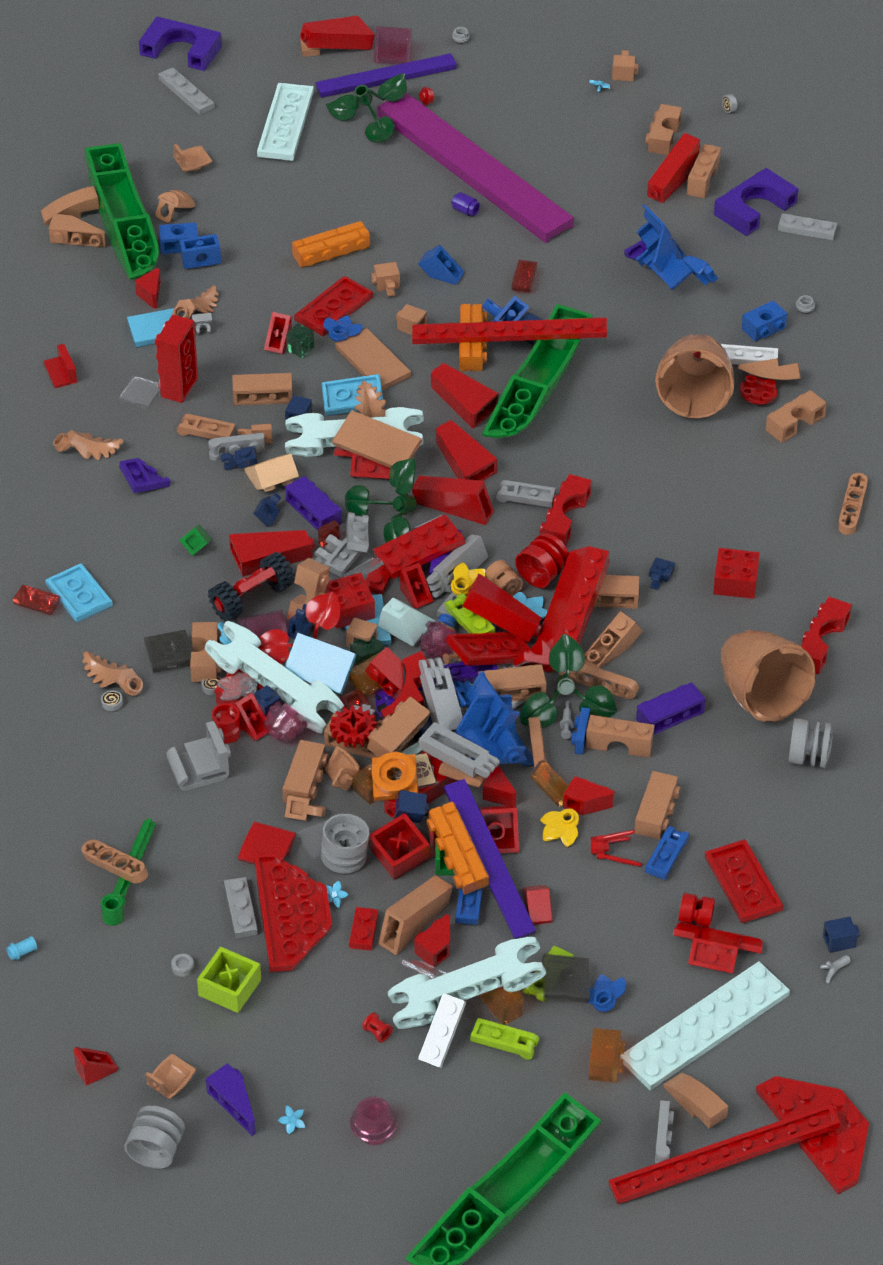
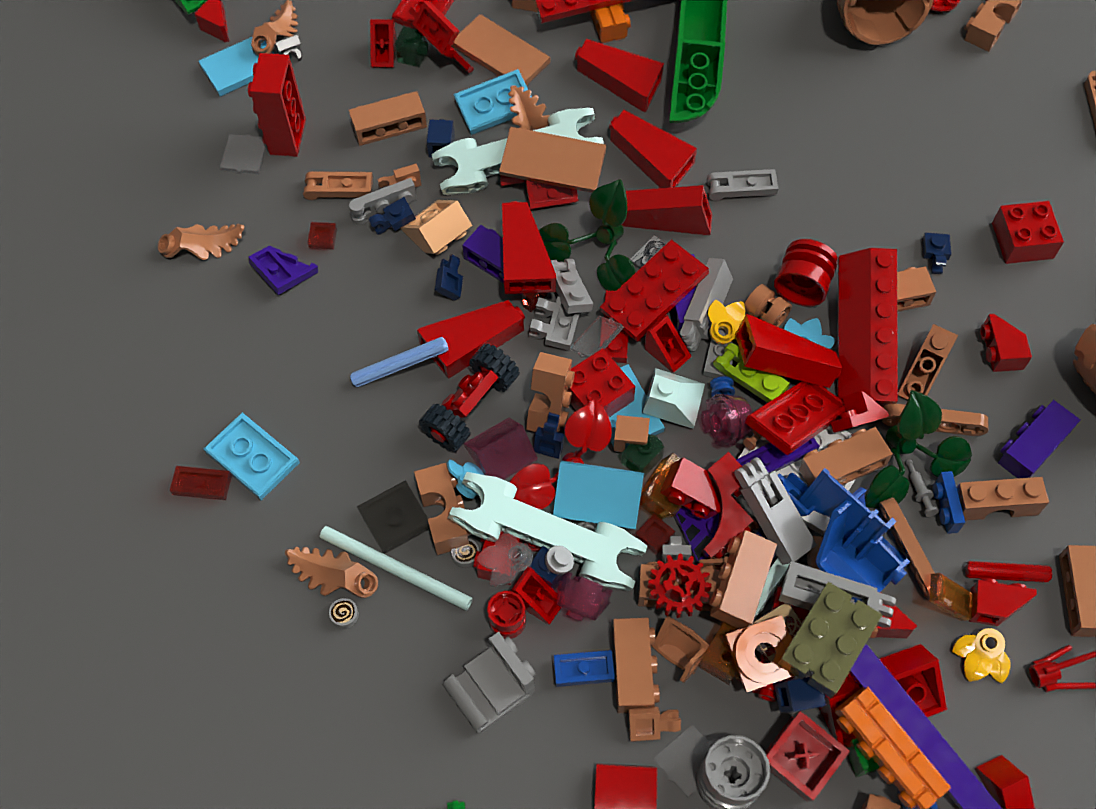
camera: 15 degrees left, 15 degrees up
red panel [44,344,77,388] -> none
green panel [179,524,212,556] -> none
blue plate [324,315,362,342] -> none
red arch [540,474,592,546] -> none
none -> clear red plate [308,222,337,249]
none -> light aqua piece [320,526,473,611]
none -> light blue axle [350,337,448,387]
none -> red plate [409,1,474,73]
none -> red slope [502,201,556,294]
none -> plate [545,546,574,574]
none -> blue plate [554,650,615,687]
none -> olive piece [777,581,883,698]
none -> red axle [965,561,1052,582]
none -> red slope [980,314,1032,372]

